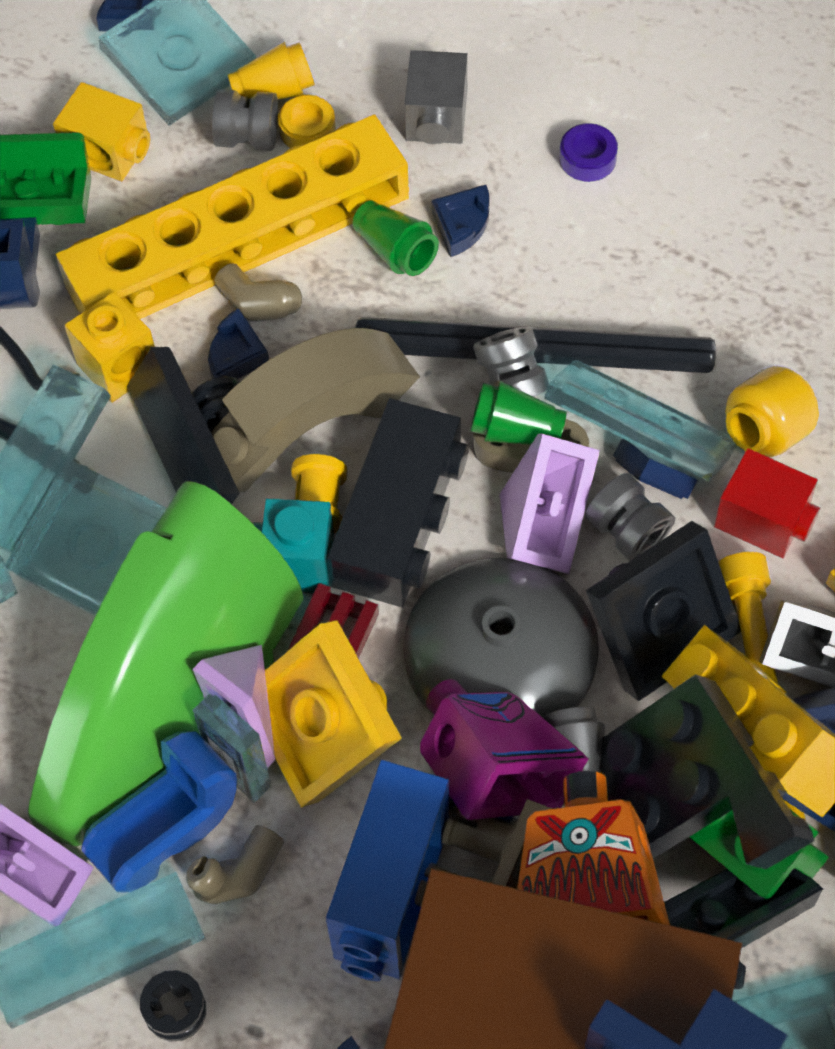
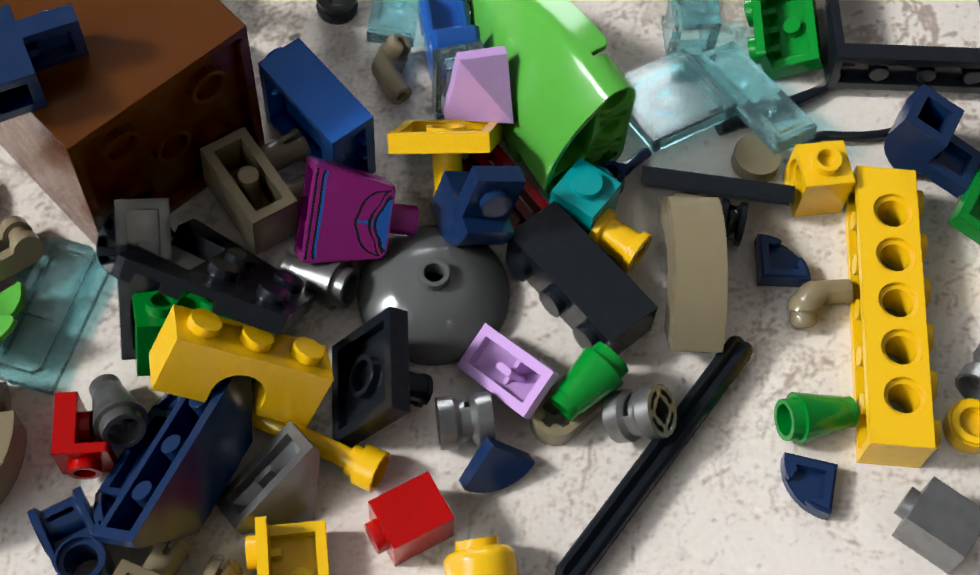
camera: 115 degrees right, 0 degrees up
torso [517,771,669,925] -> none
clear light blue tile [544,360,736,482] -> none
none -> dark blue brick [430,166,526,246]
none -> dark tan tile [731,134,782,182]

